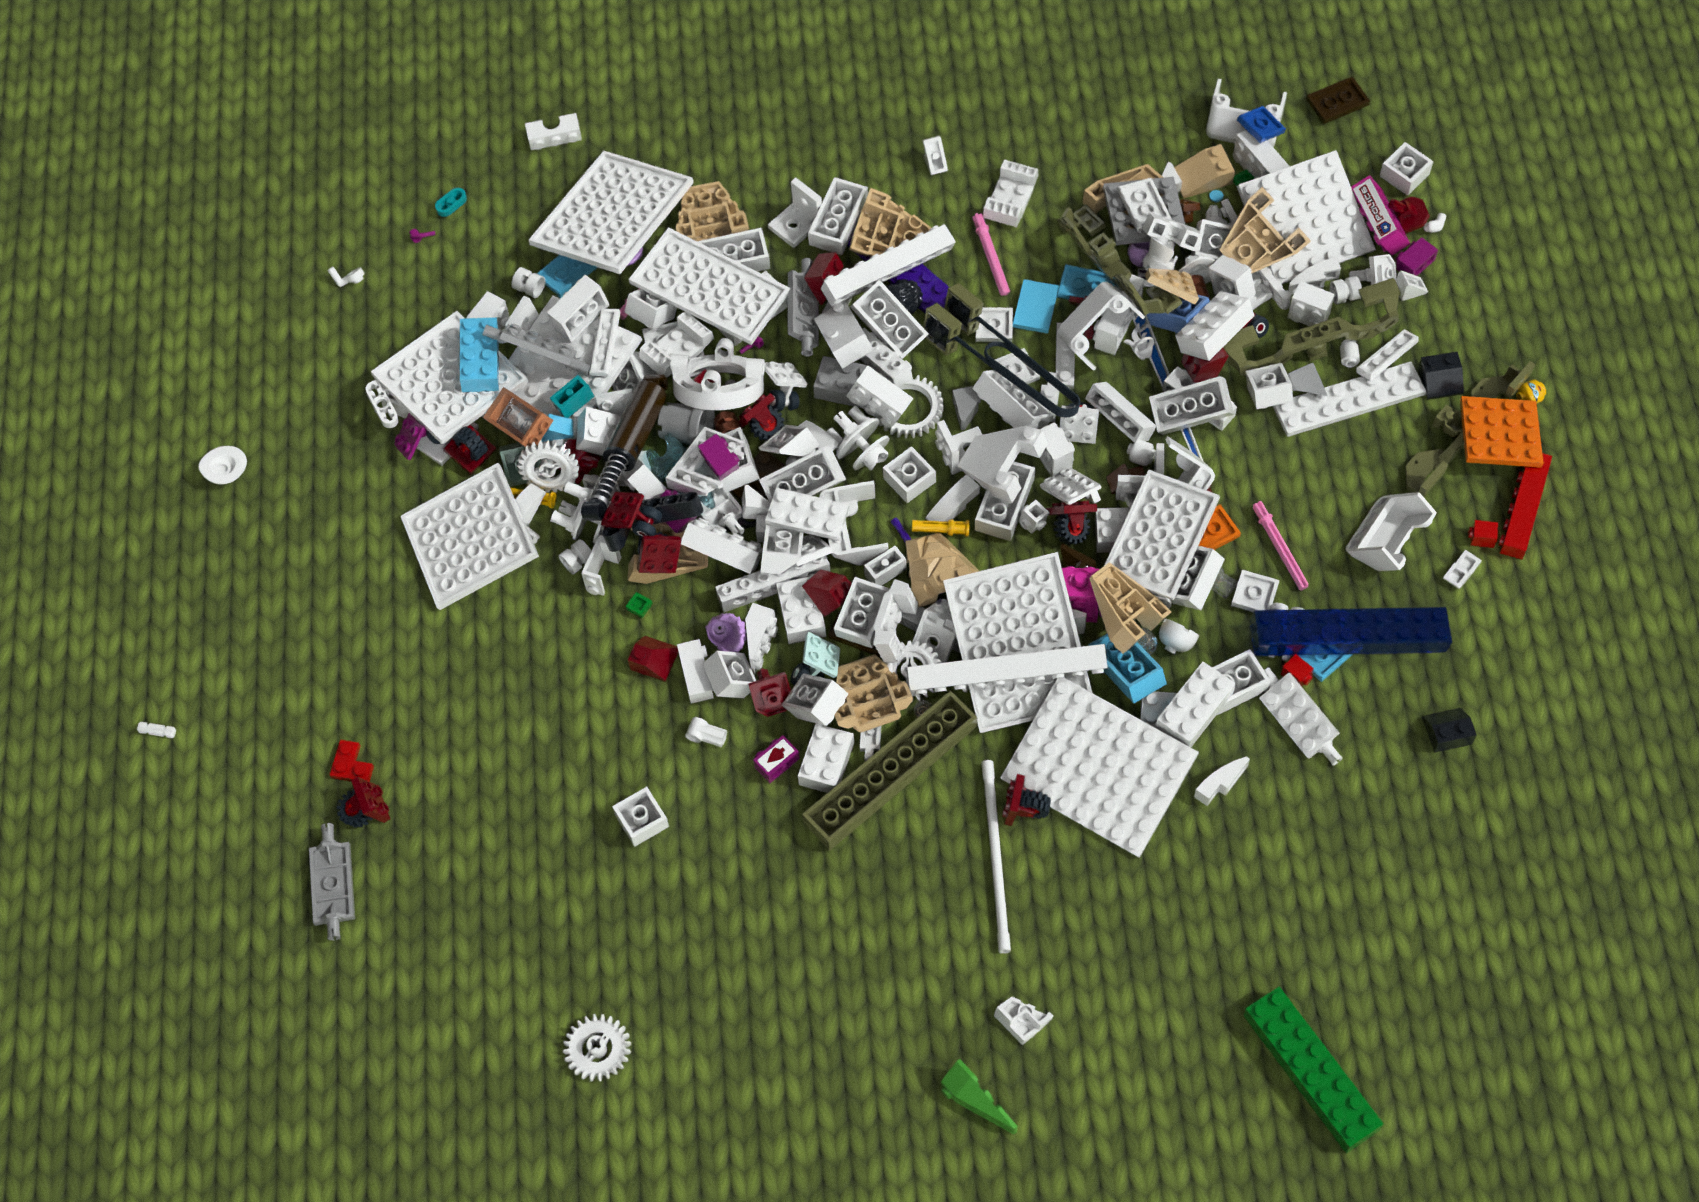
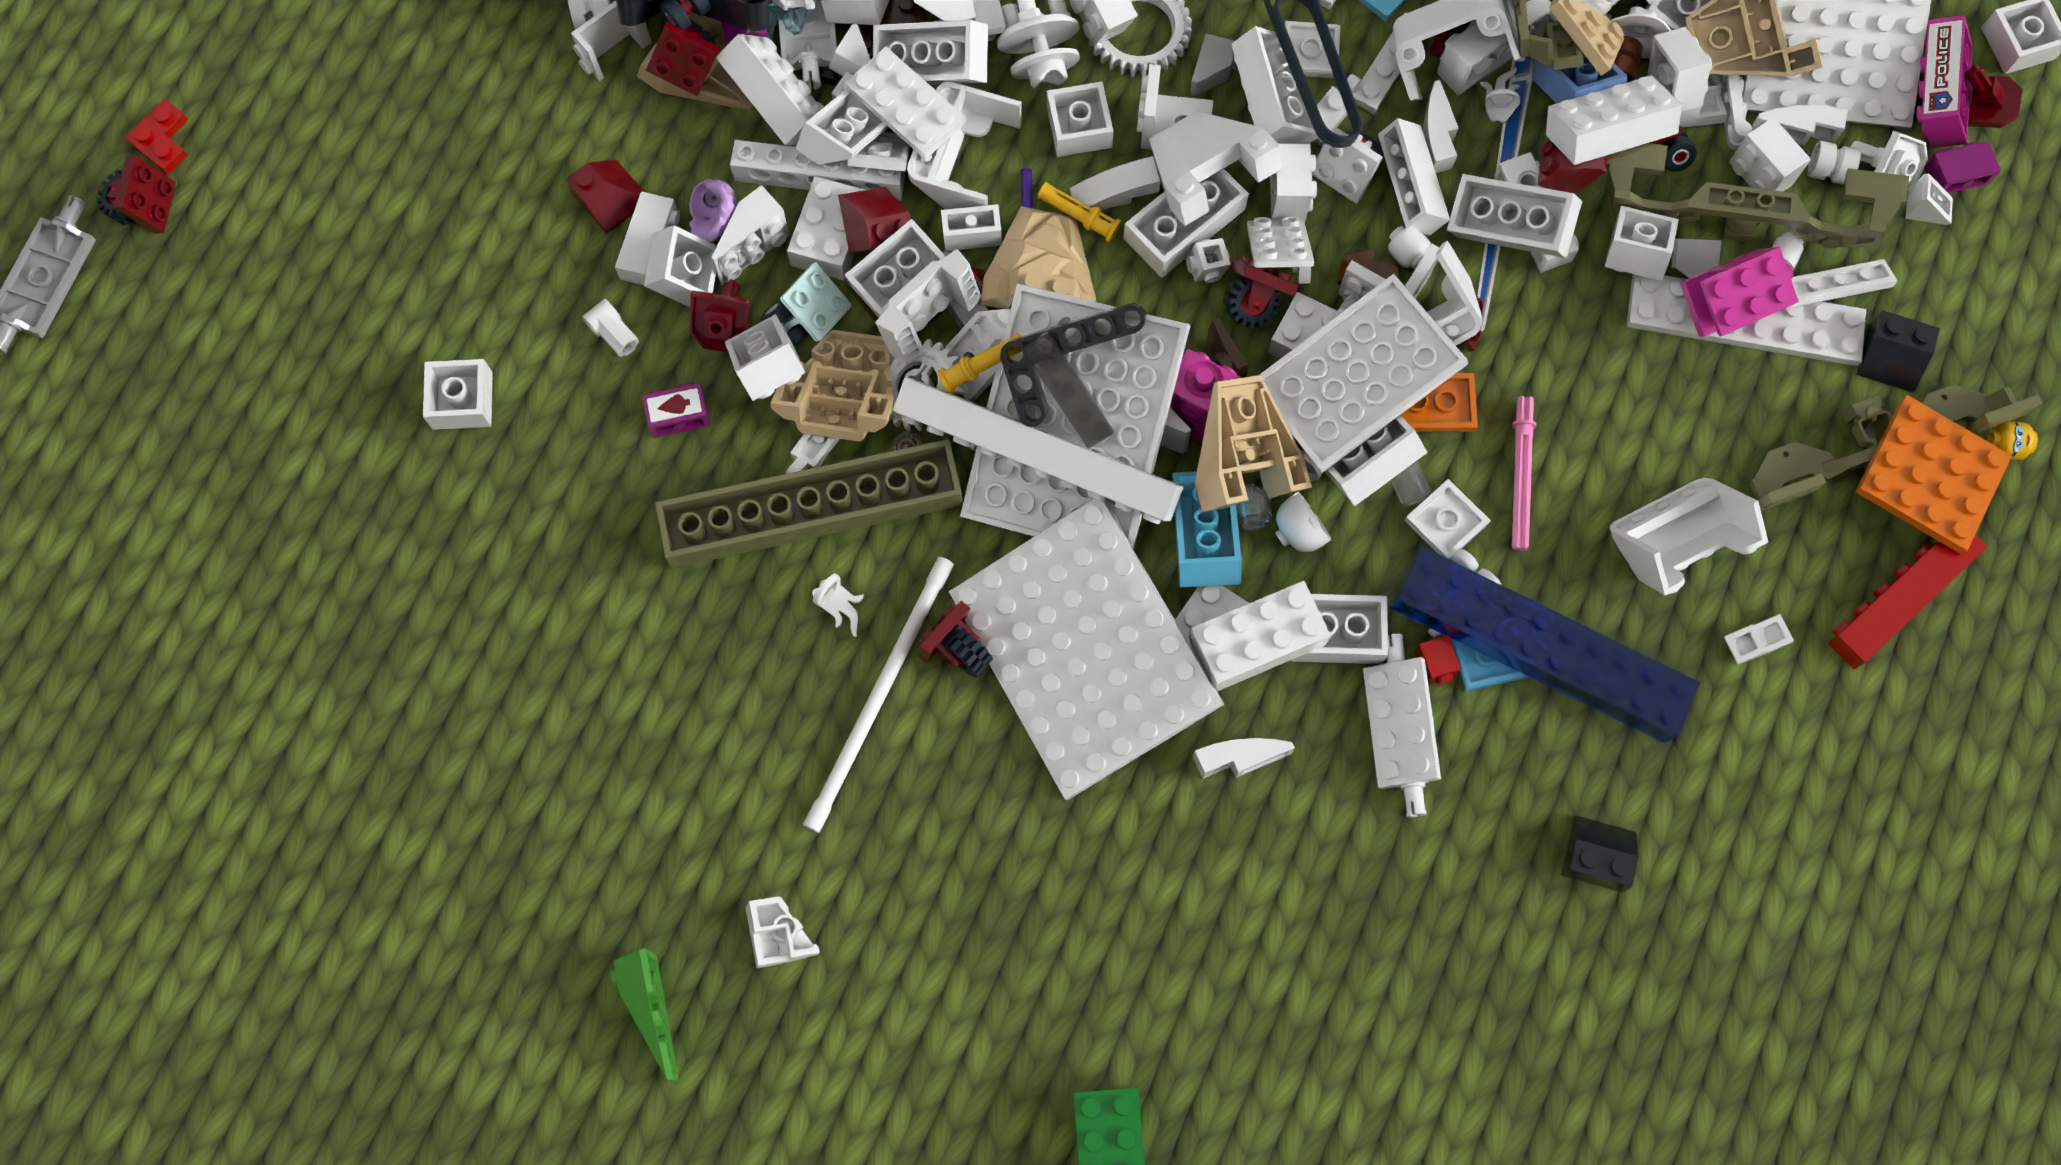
camera: 25 degrees right, 10 degrees up
white gear [563,1014,631,1081] -> none
green plate [625,592,653,618] -> none
white brick [798,723,854,793] -> none
white arm [1424,213,1446,233] -> none
red brick [1468,520,1498,548] -> none
none -> white piece [813,573,864,637]
none -> yellow pin [938,333,1022,394]
none -> black beam [1000,303,1147,427]
none -> clear smoke tile [1022,331,1114,449]
none -> white slope [1423,80,1459,173]
none -> dark pink torso [1680,247,1799,337]

